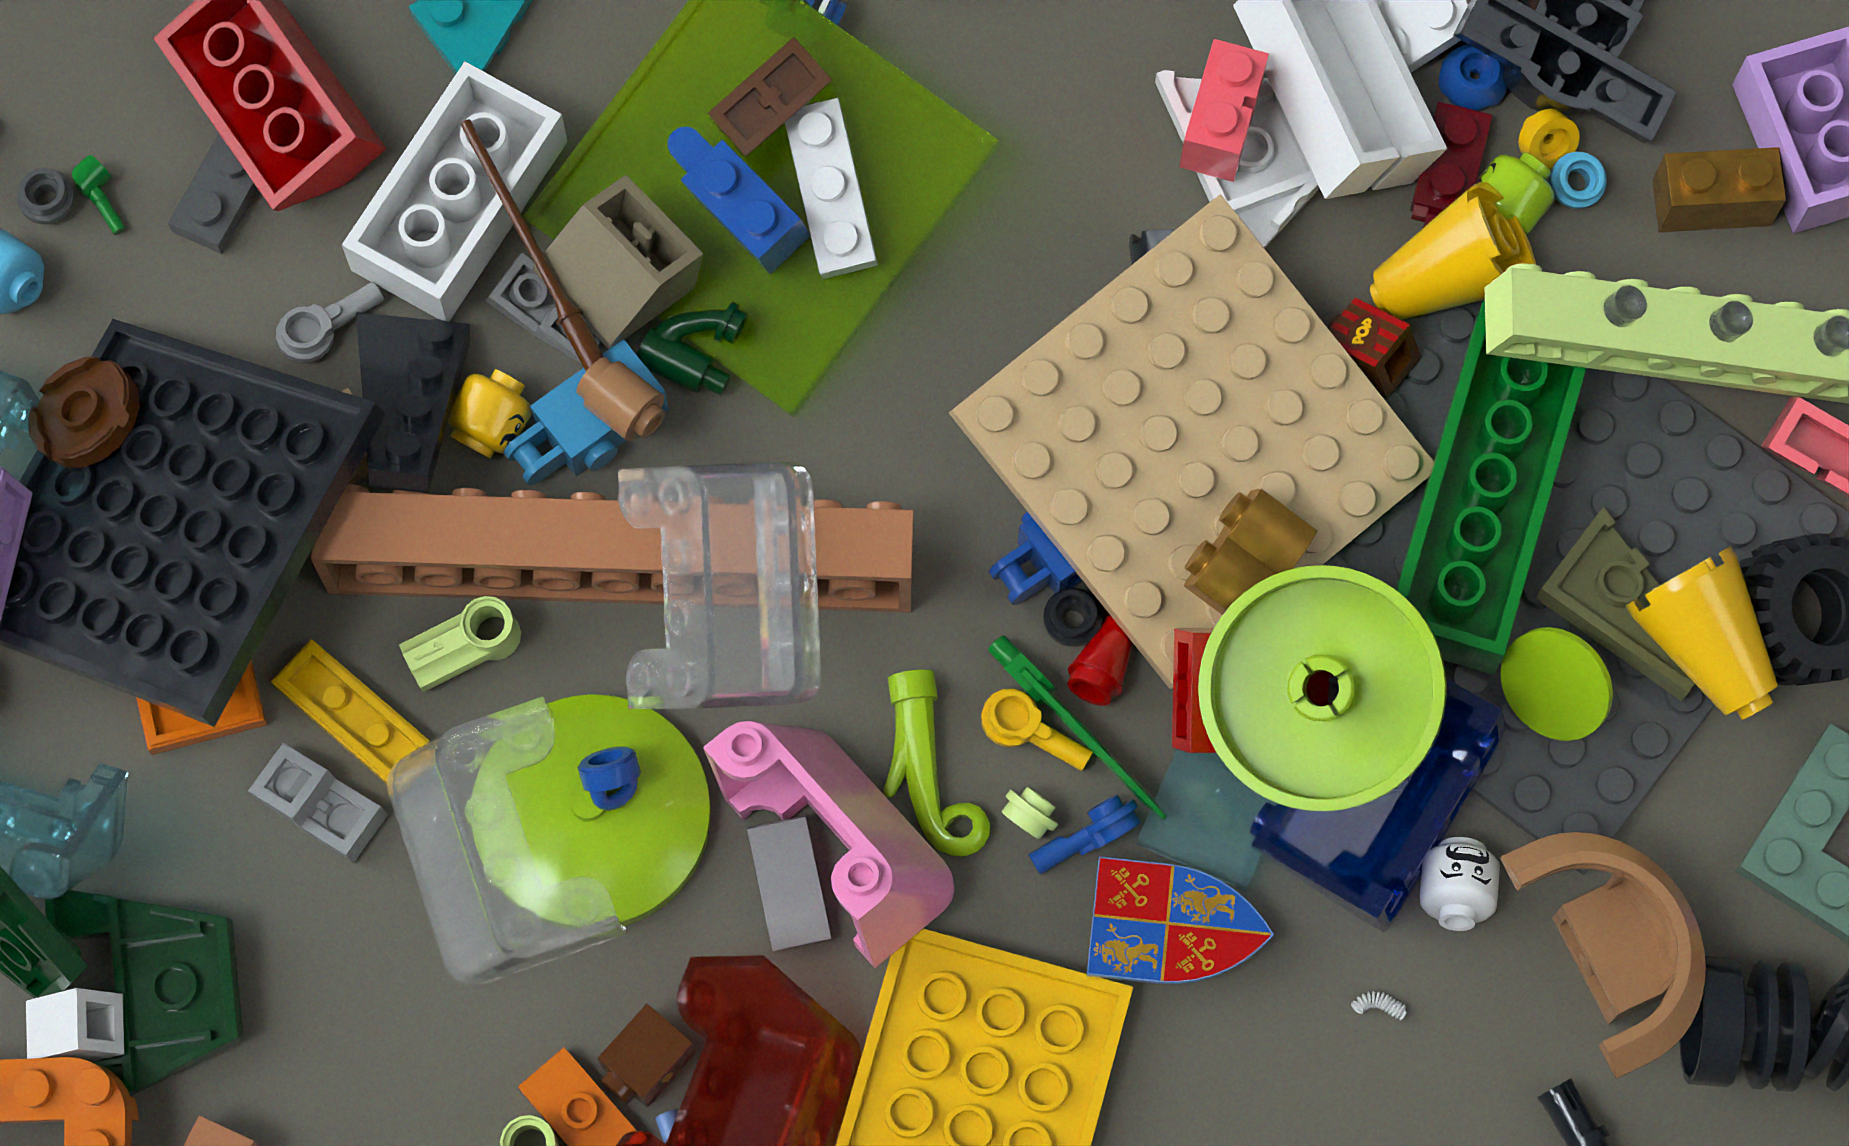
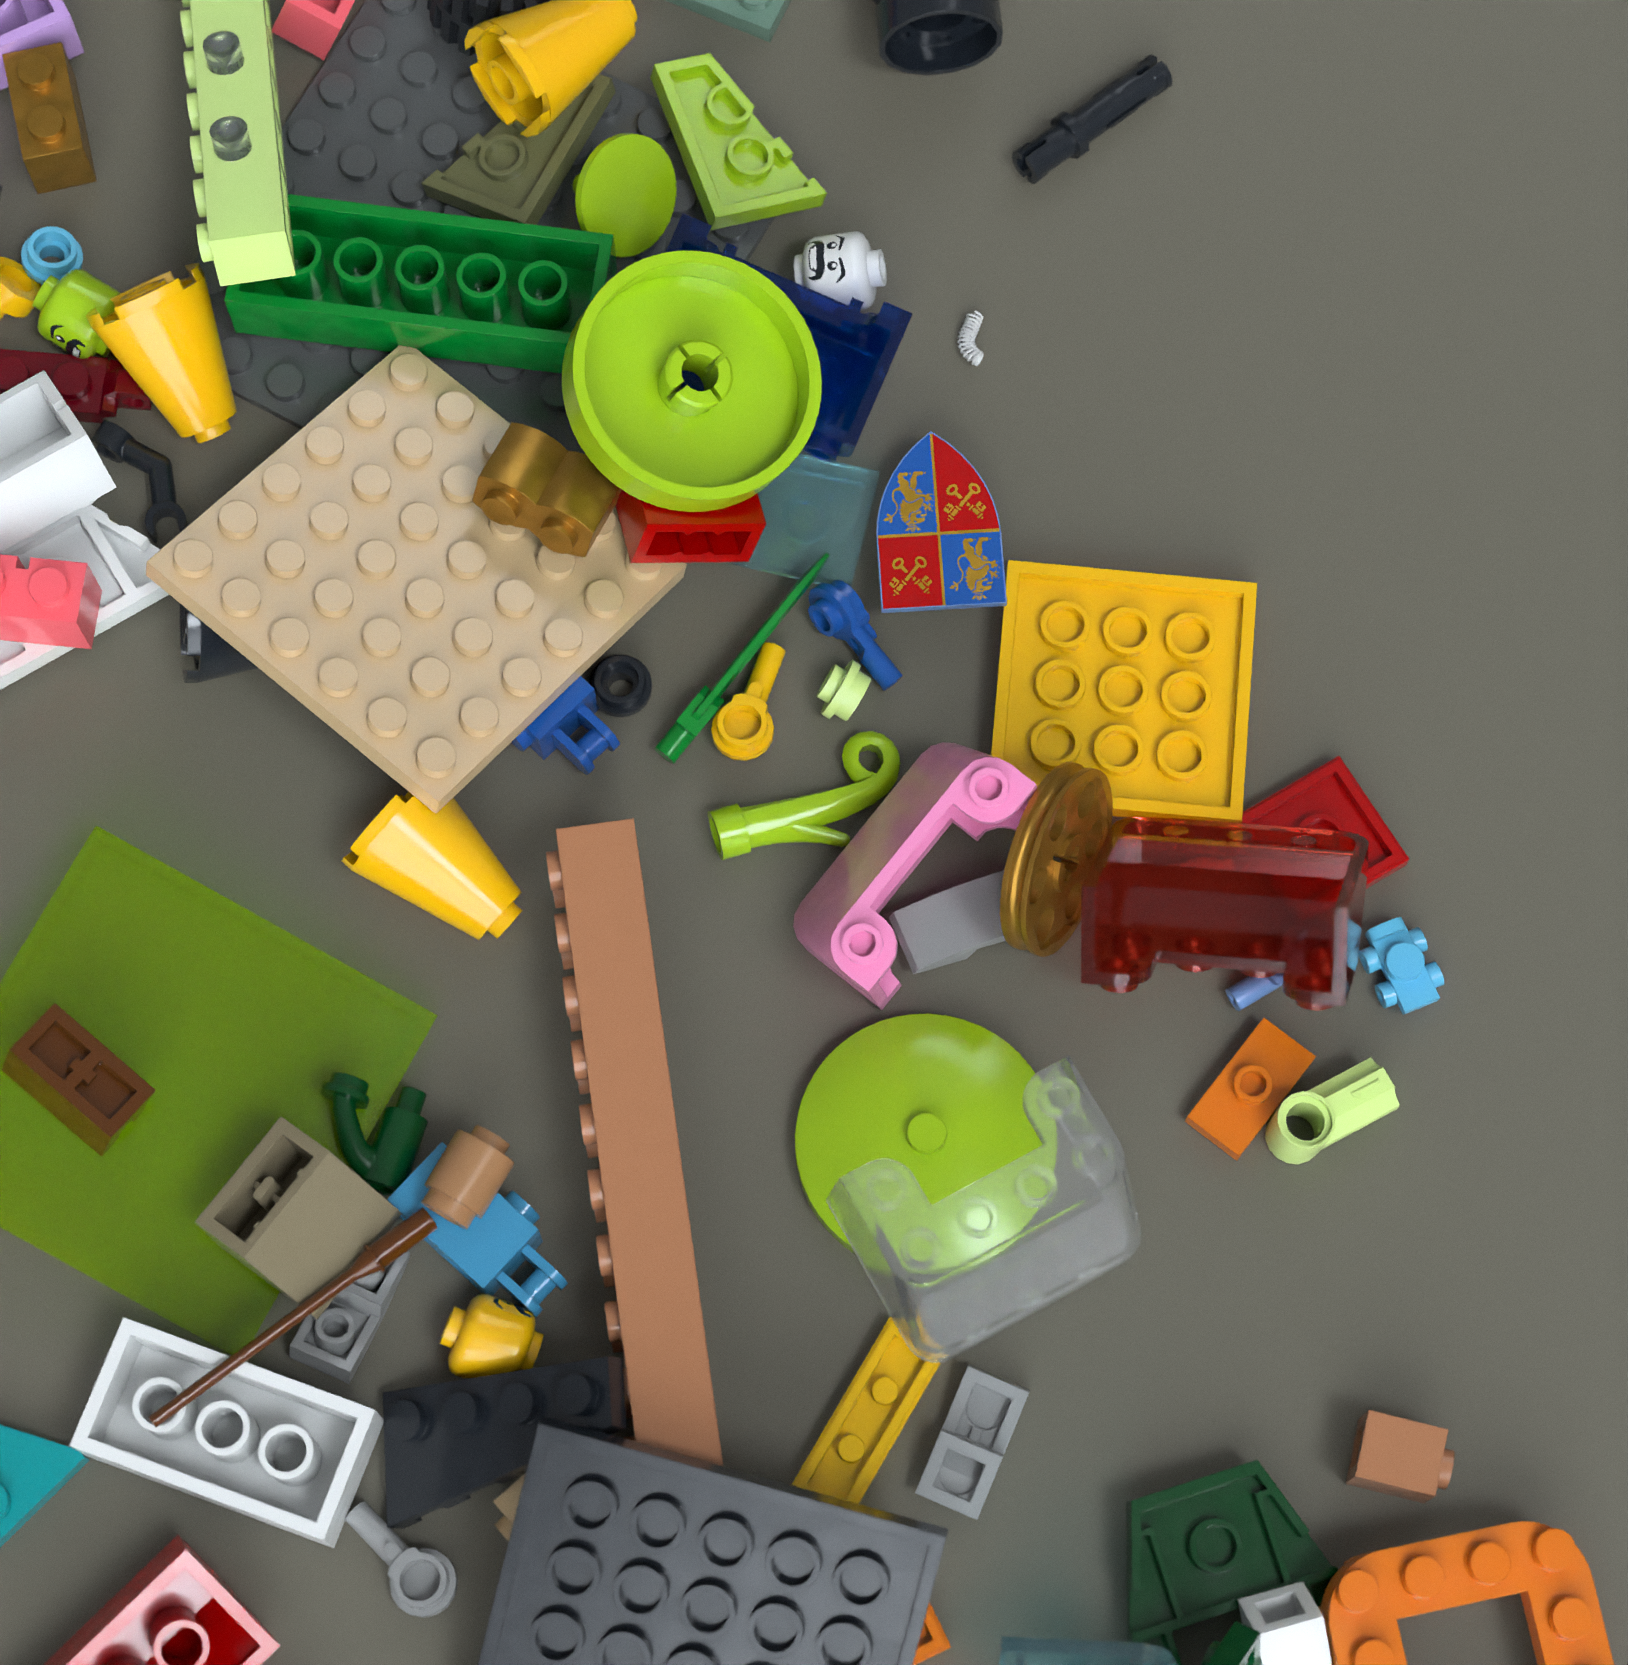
camera: 100 degrees left, 0 degrees up
yellowish green piece [399,596,521,692] -> none
blue tile [577,747,641,811] -> none
reddish brown brick [598,1003,695,1108] -> none
clear windscreen [618,462,821,709] -> none
blue brick [668,127,811,275] -> none
white plate [785,97,878,279] -> none
red cone [1067,615,1133,706] -> none
reddish brown brick [1327,297,1421,399] -> none
medium nougat piece [1500,832,1706,1079] -> none
none -> black arm [91,420,188,543]
none -> yellow cone [341,791,523,940]
none -> lime wing [650,53,827,230]
none -> pearl gold wedge [1000,761,1113,957]

